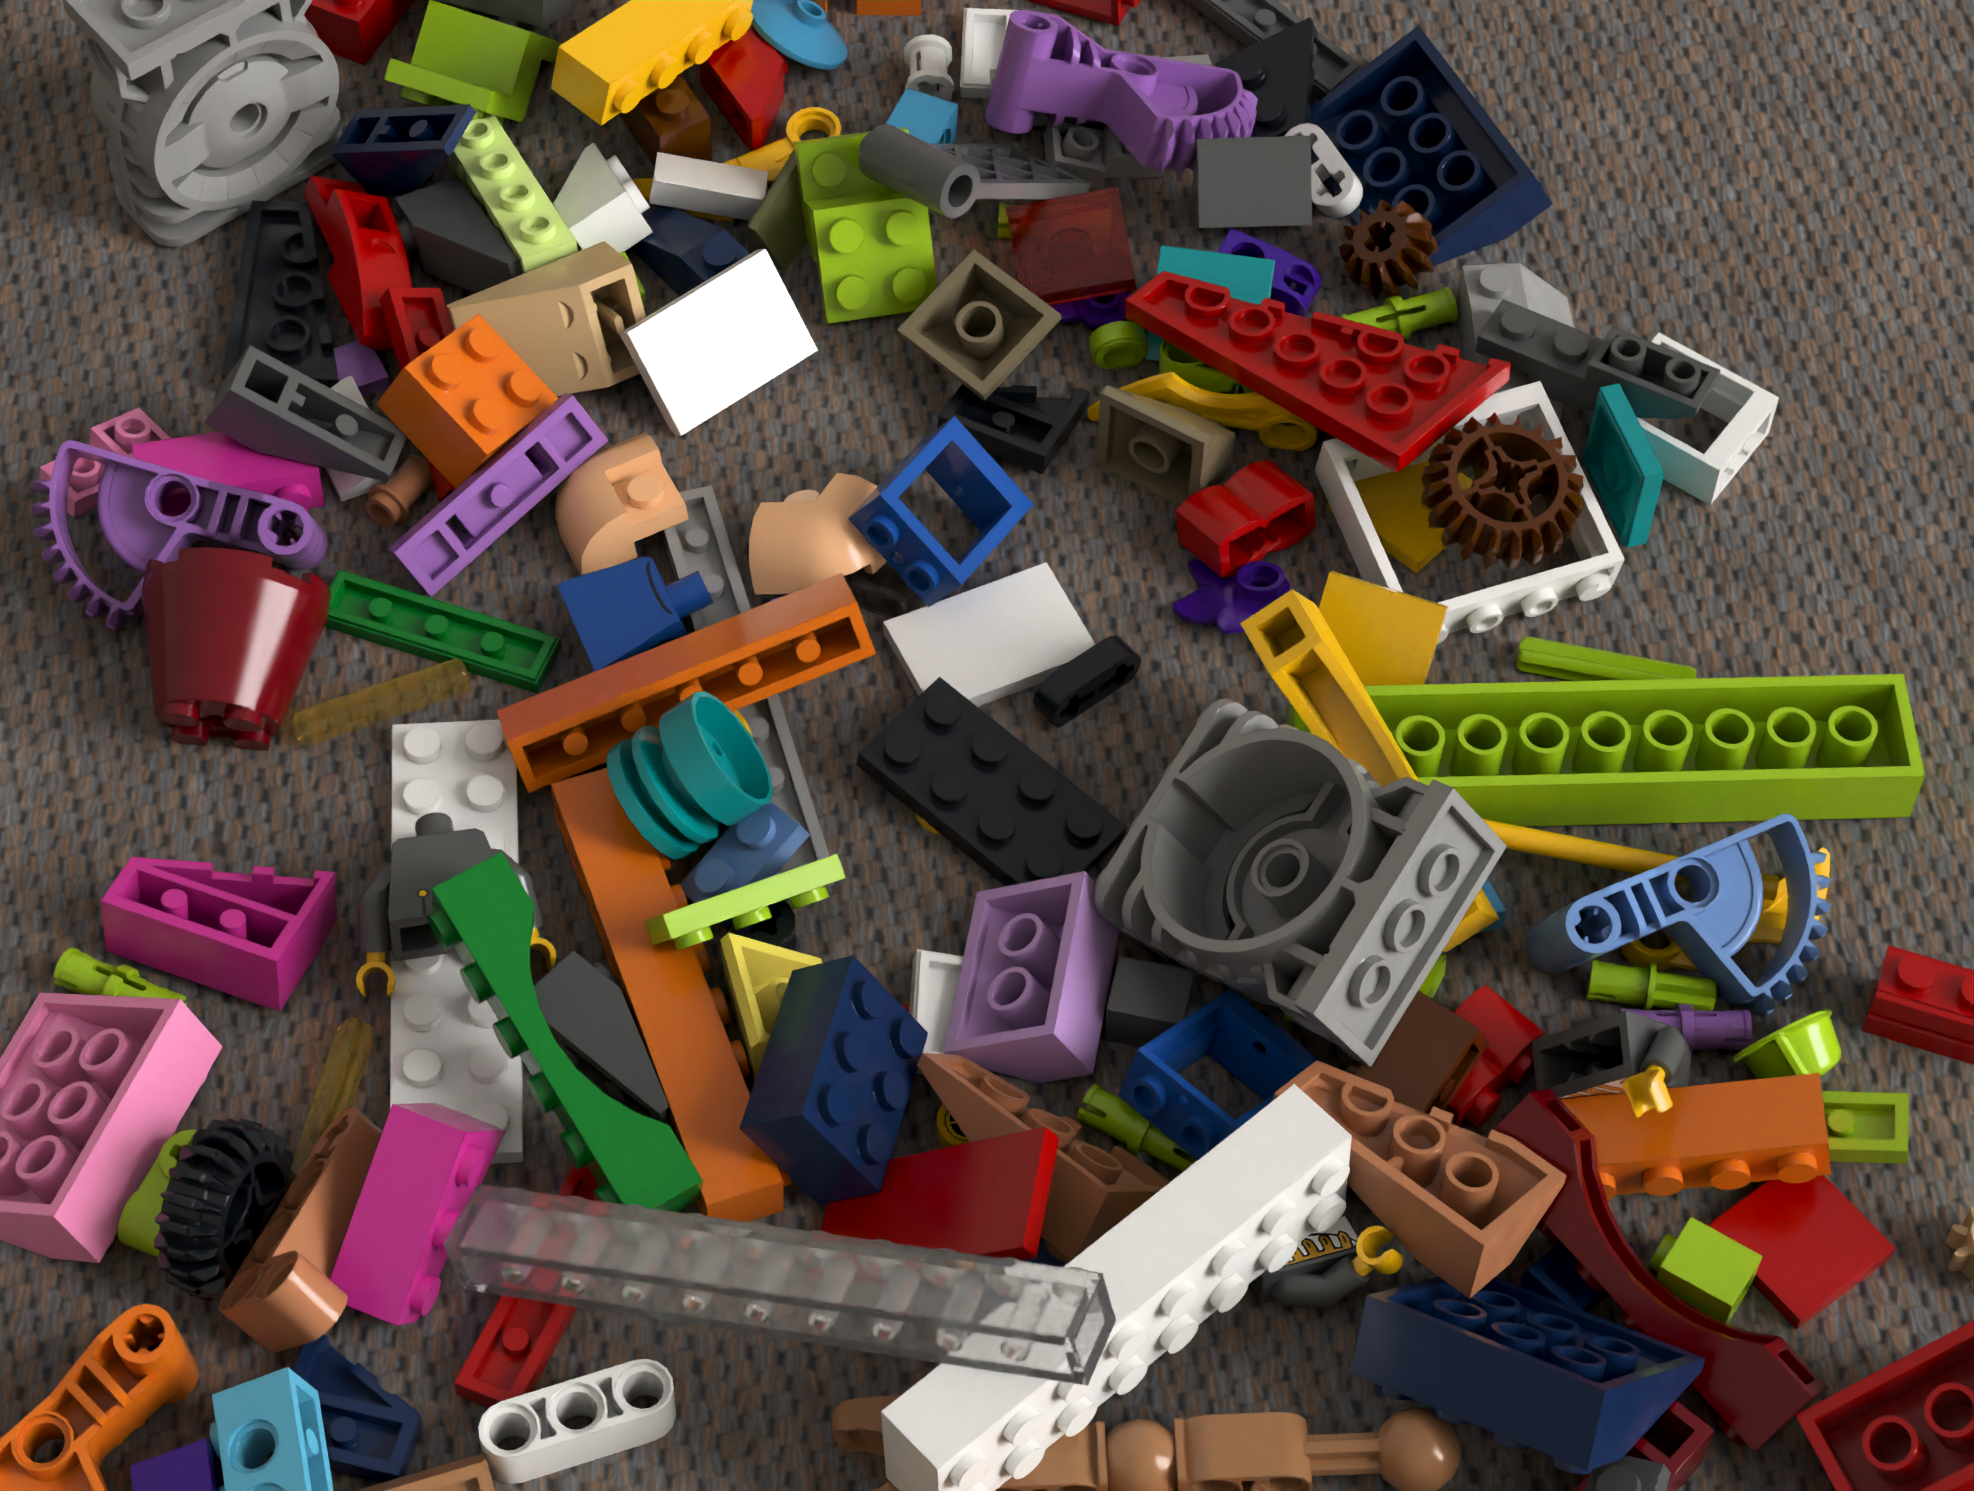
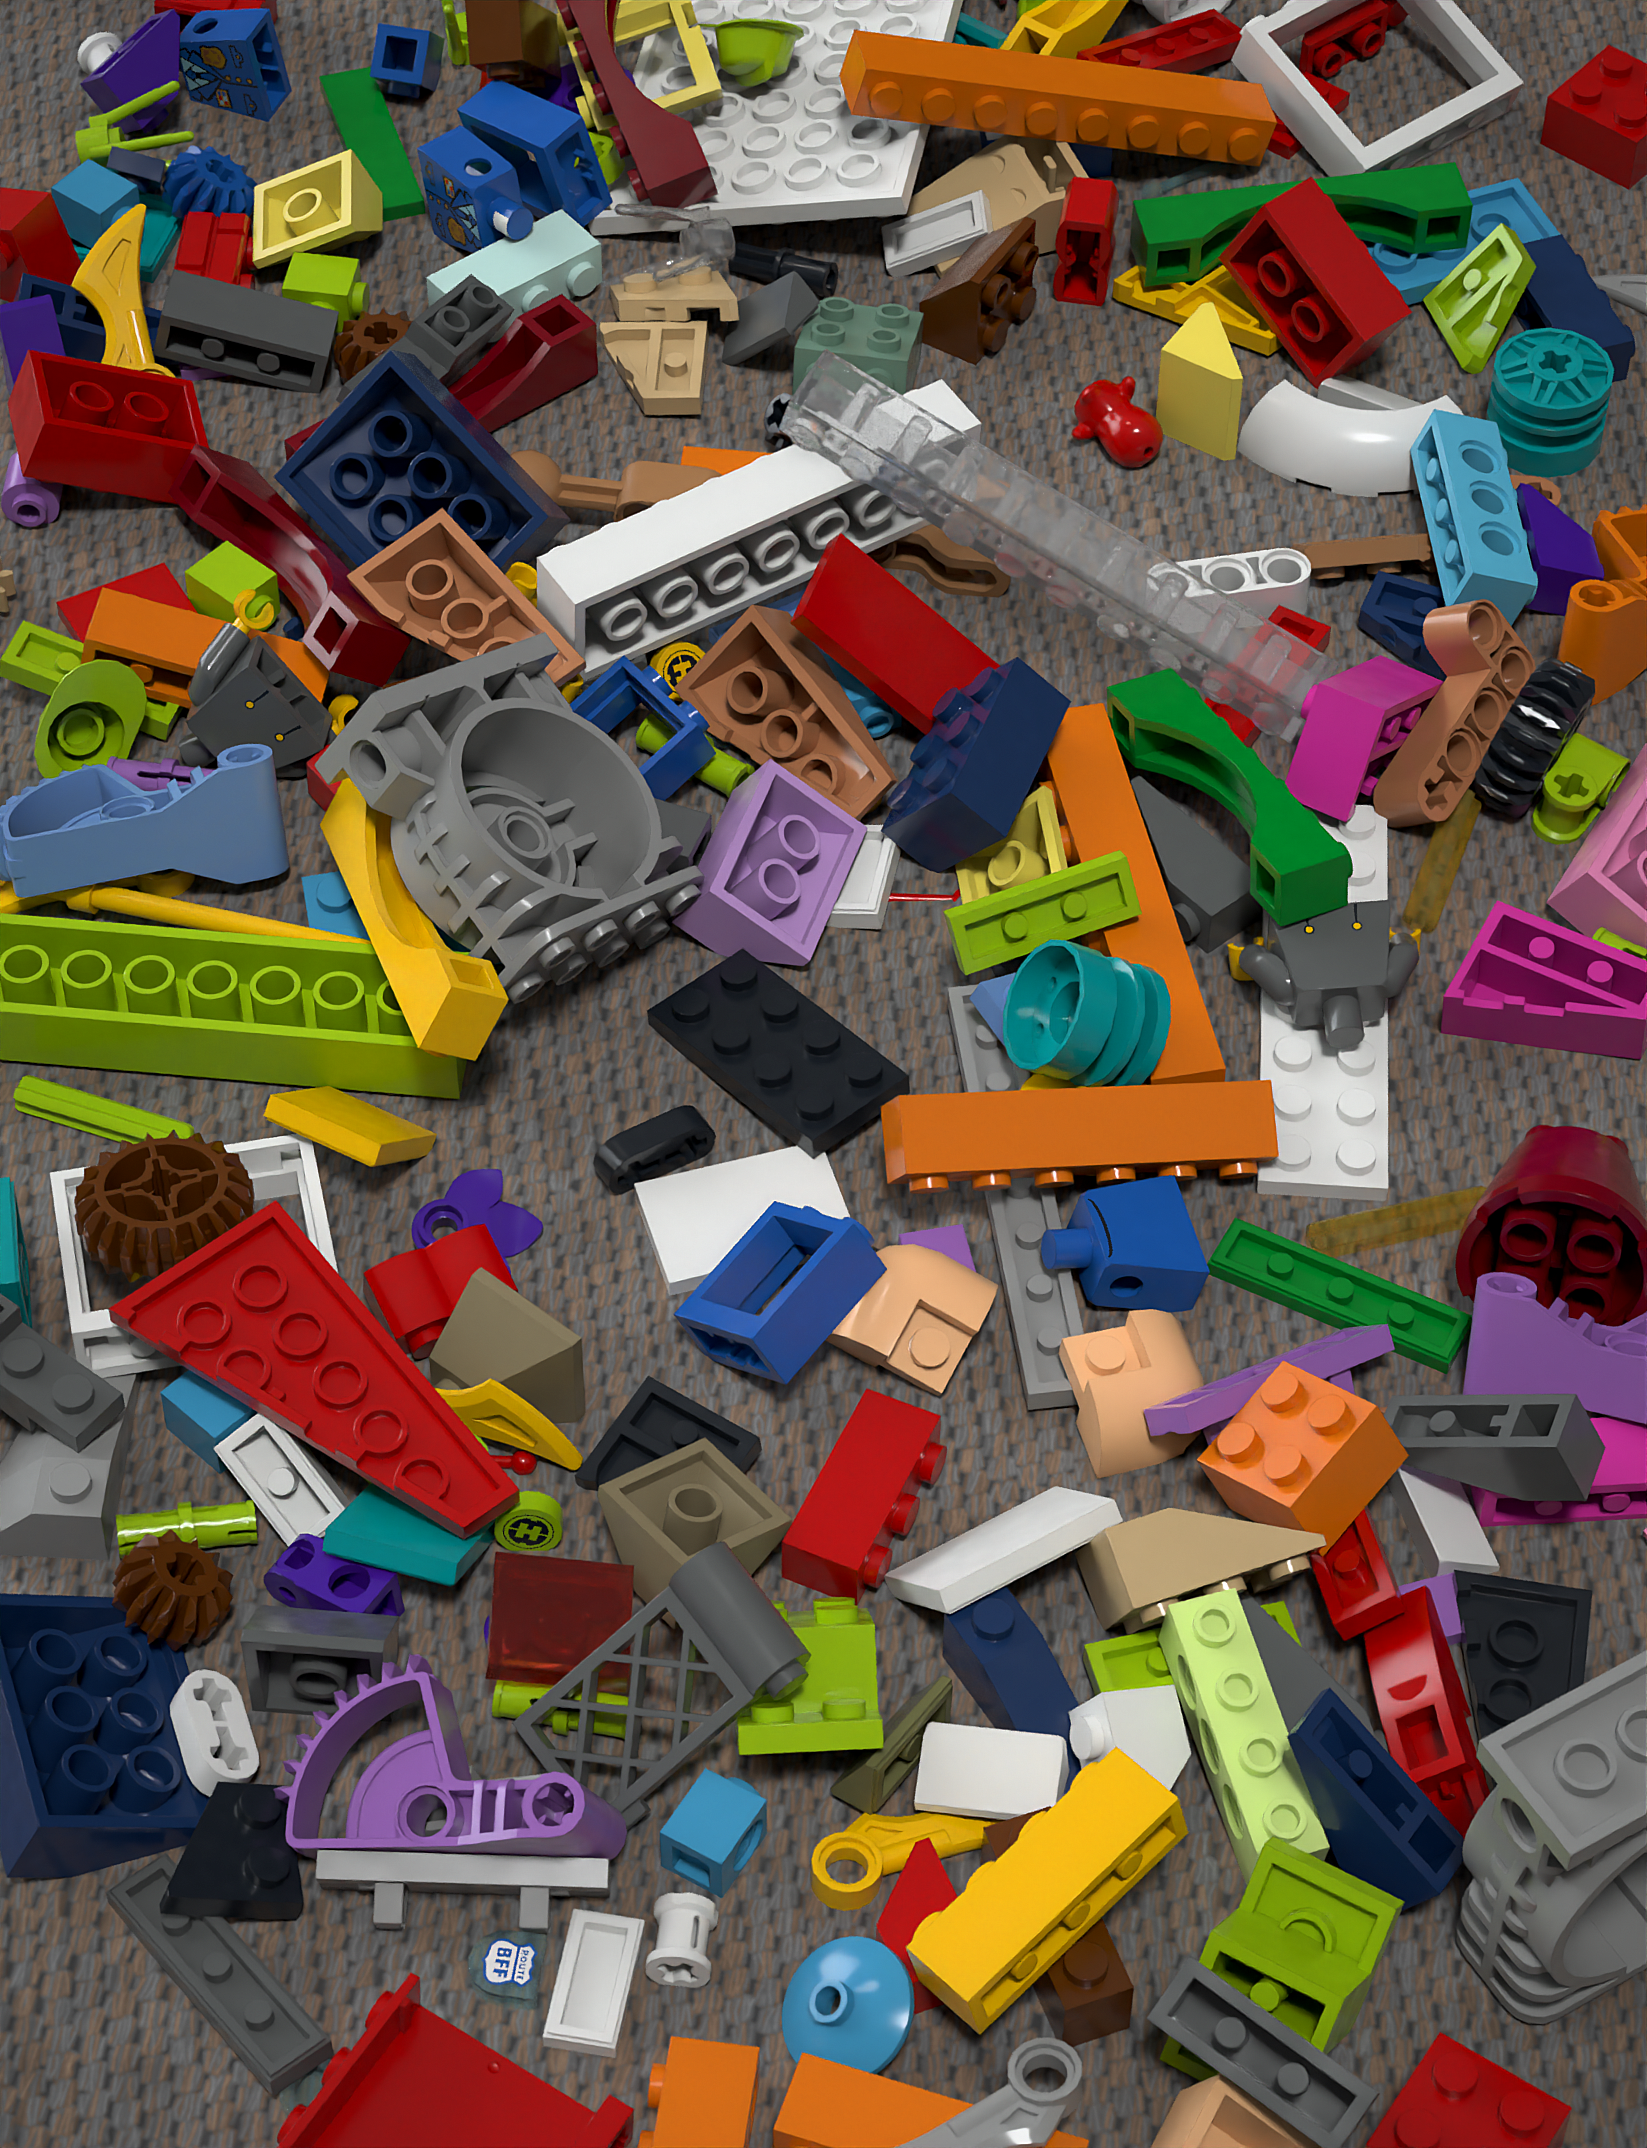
camera: 170 degrees left, 5 degrees down
none -> red brick [782,1388,947,1606]

